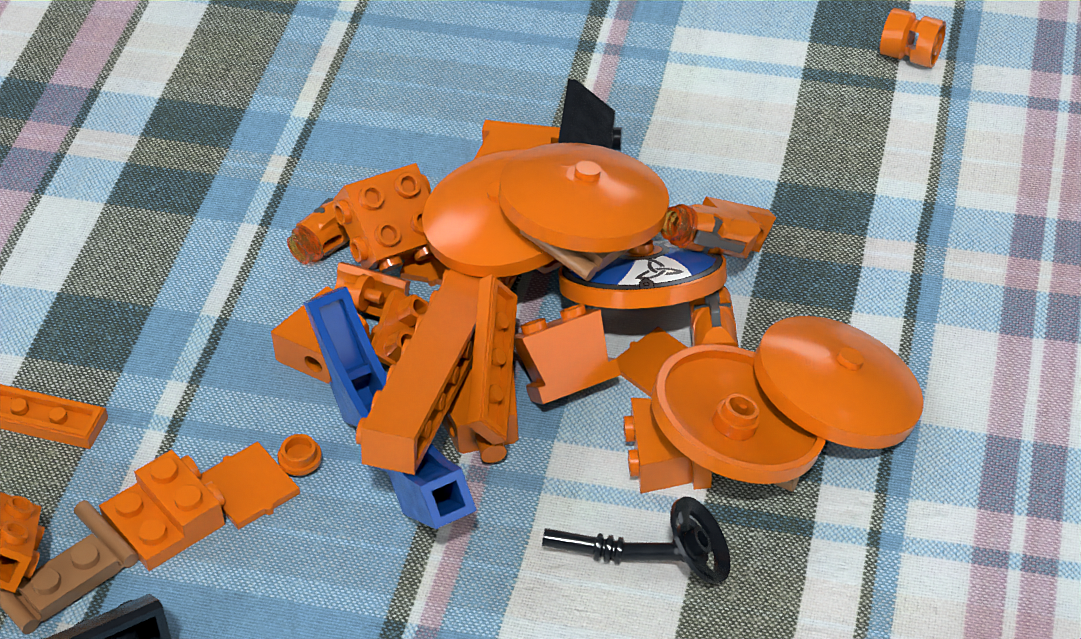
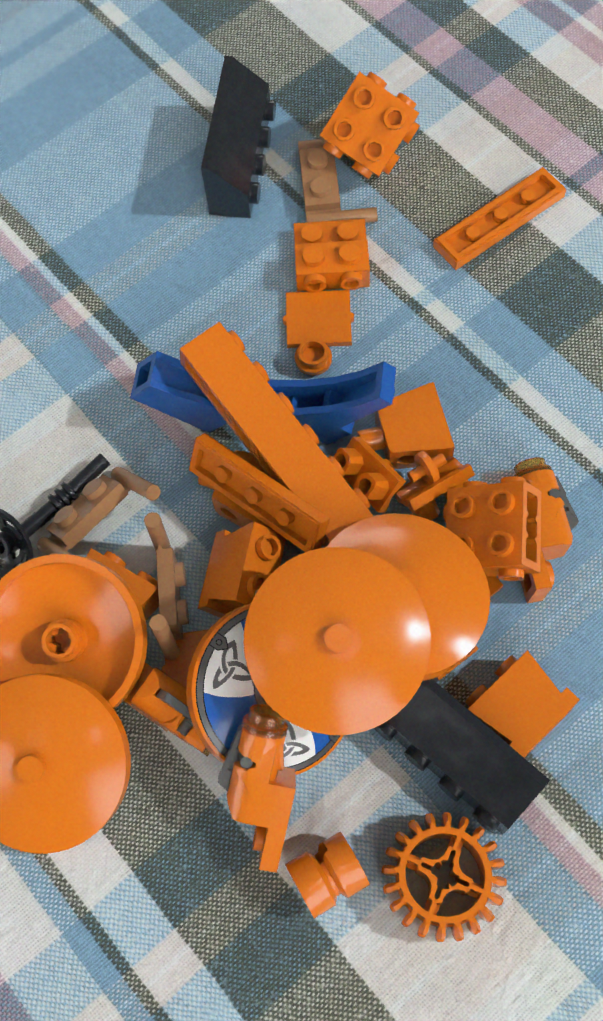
camera: 130 degrees right, 20 degrees up
none -> medium nougat plate [36,467,161,555]
none -> medium nougat plate [144,512,189,660]
none -> orange wheel [285,832,370,919]
none -> orange gear [381,812,507,942]

